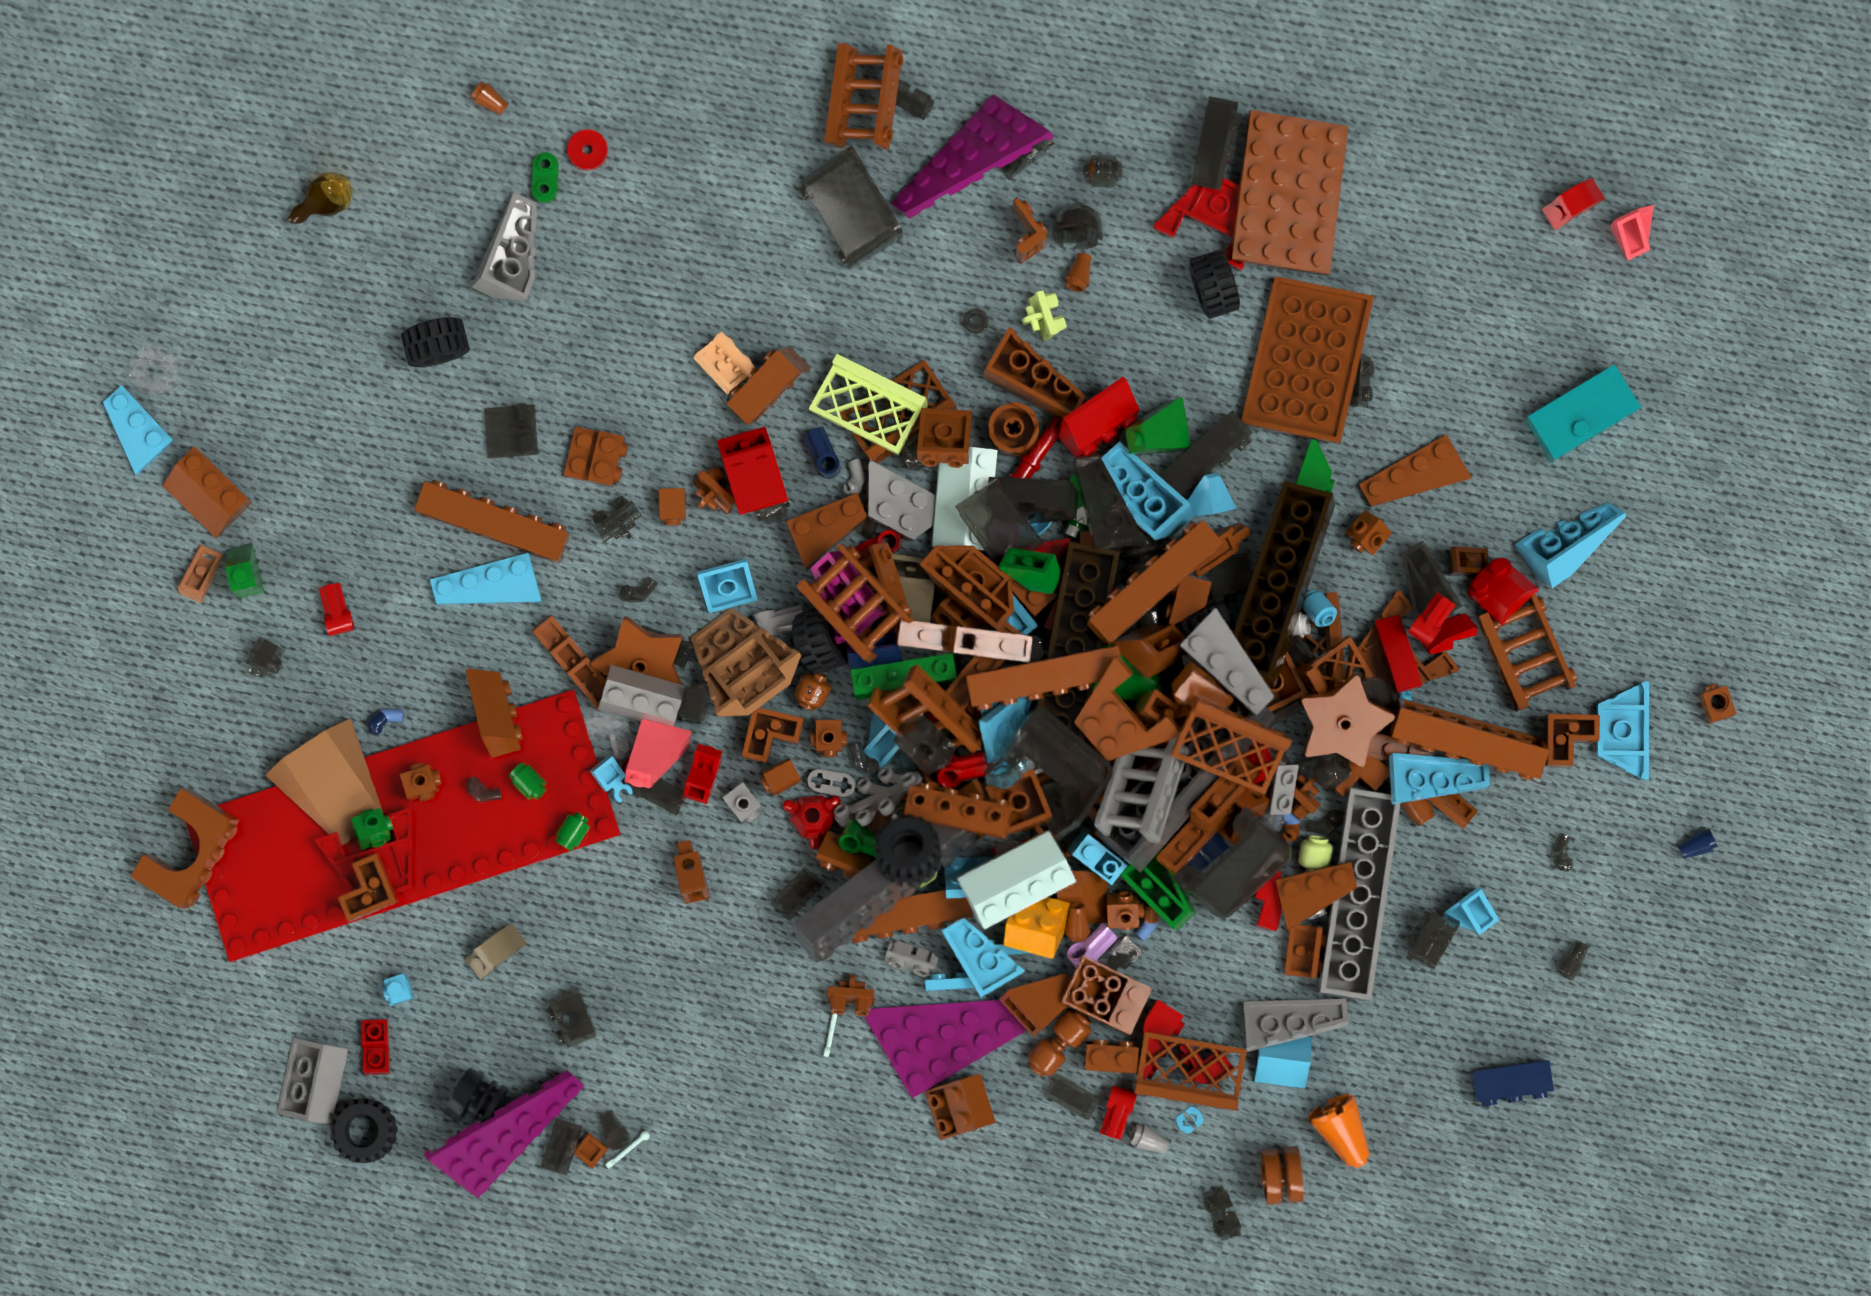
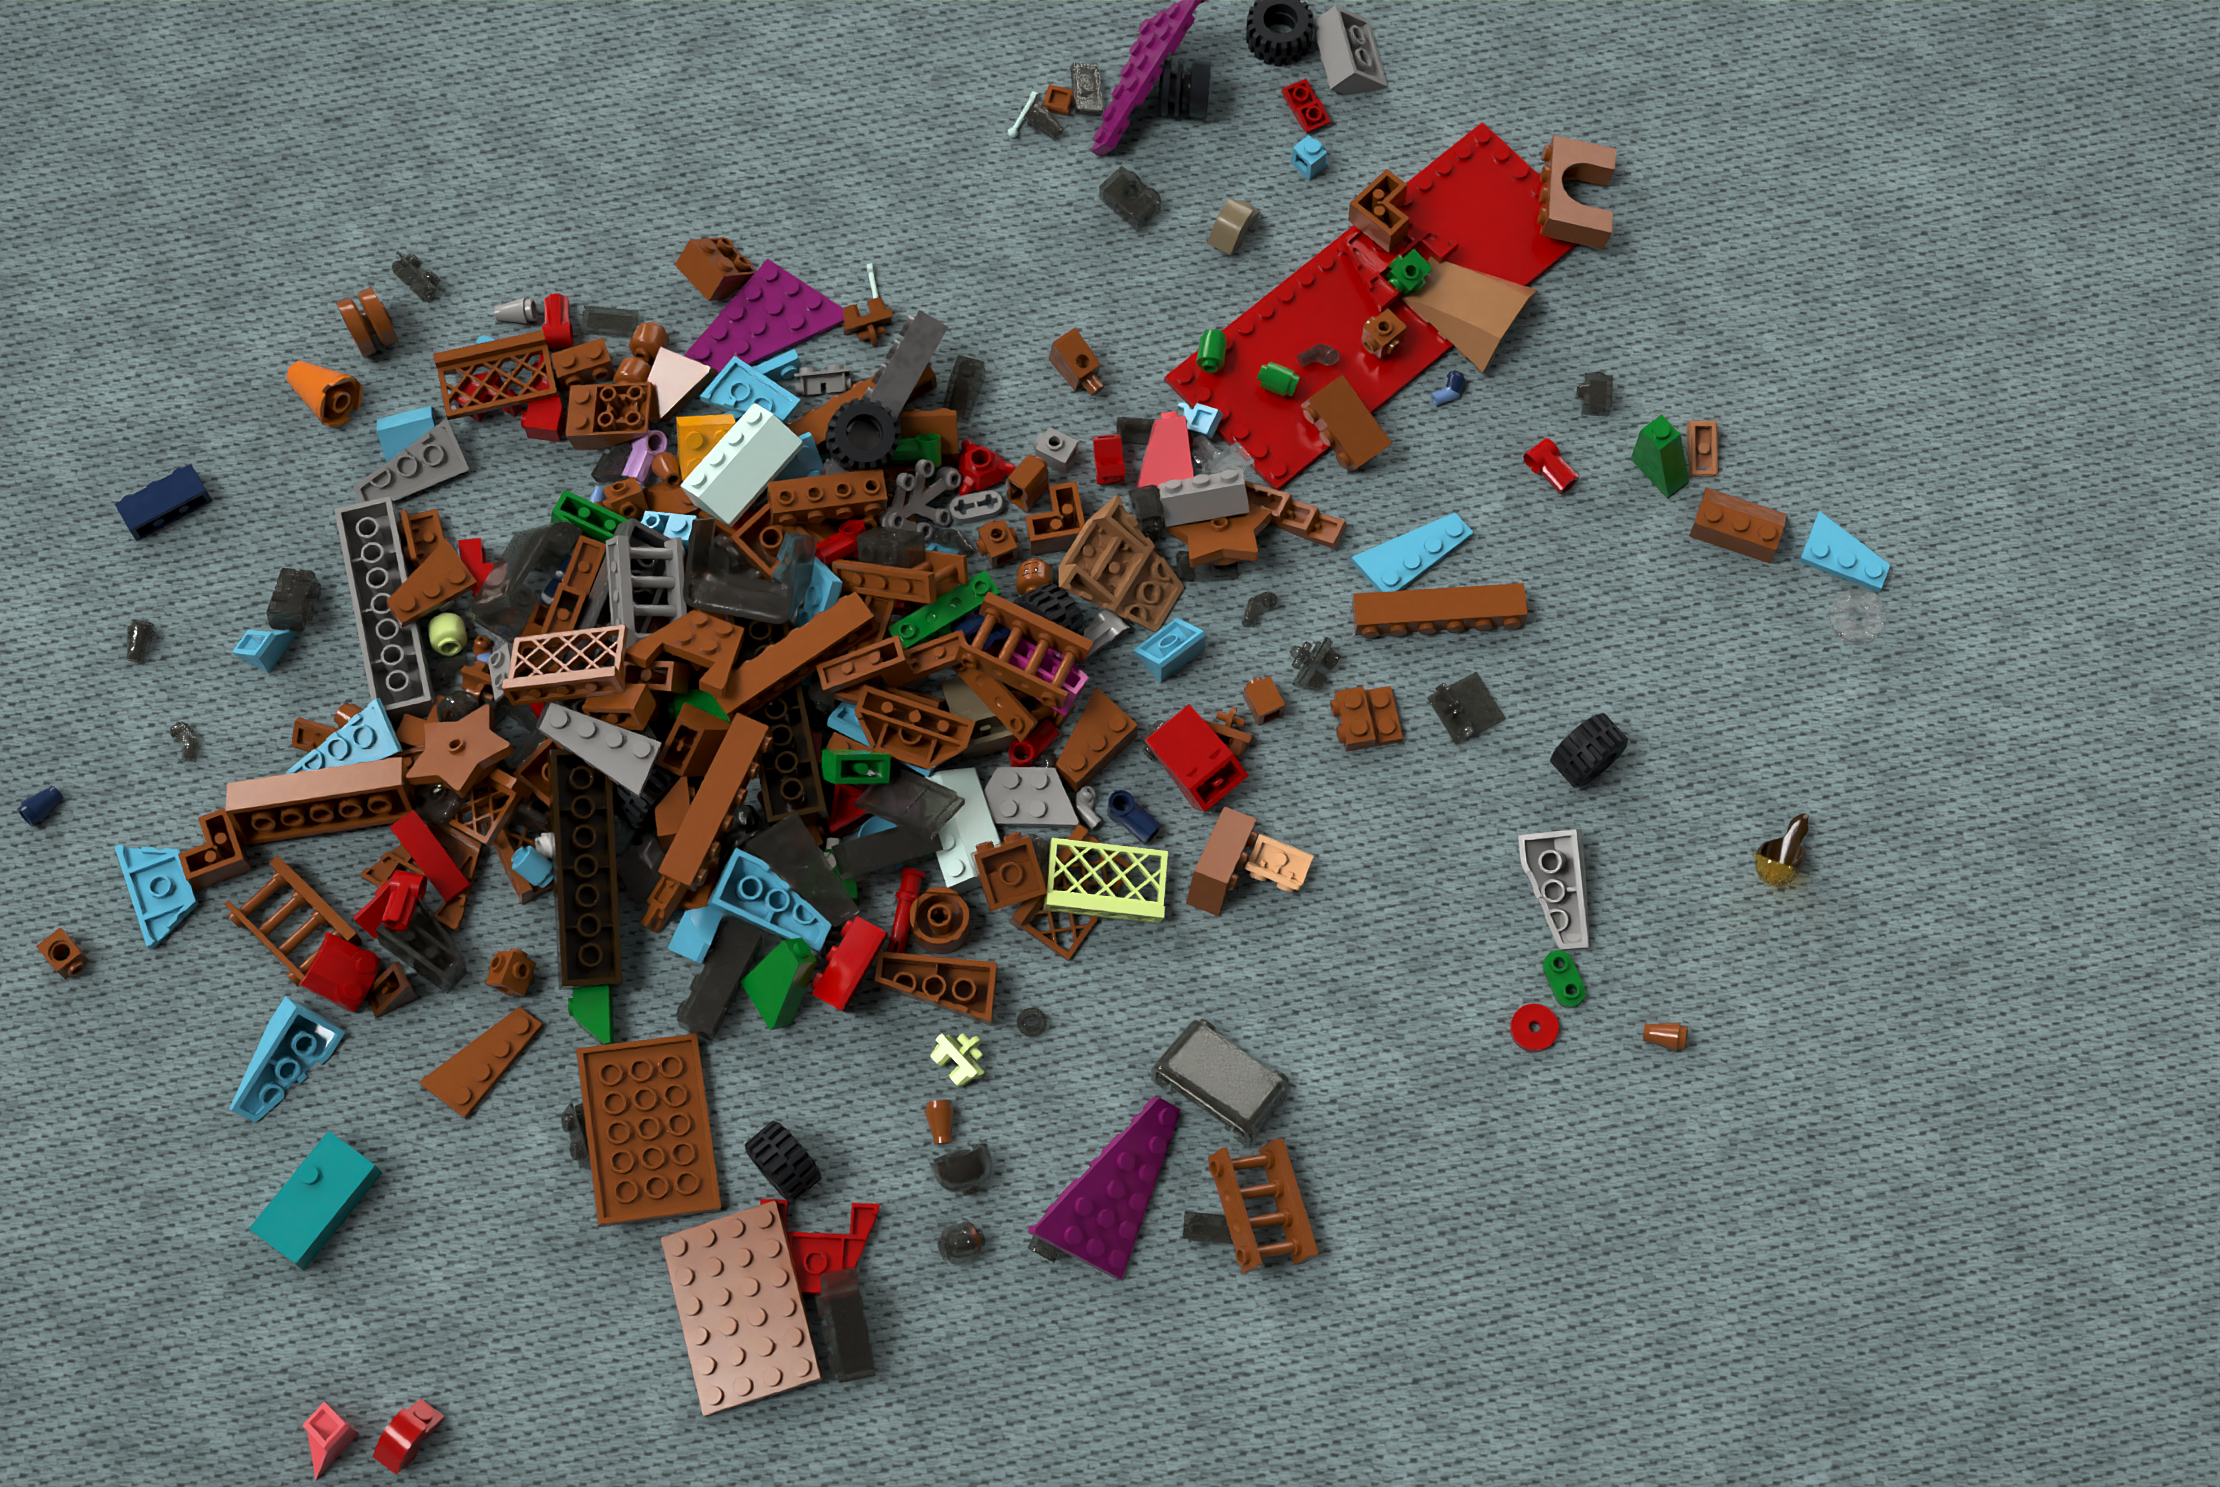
camera: 155 degrees right, 15 degrees down
dark orange bracket [1013,197,1048,264] -> none

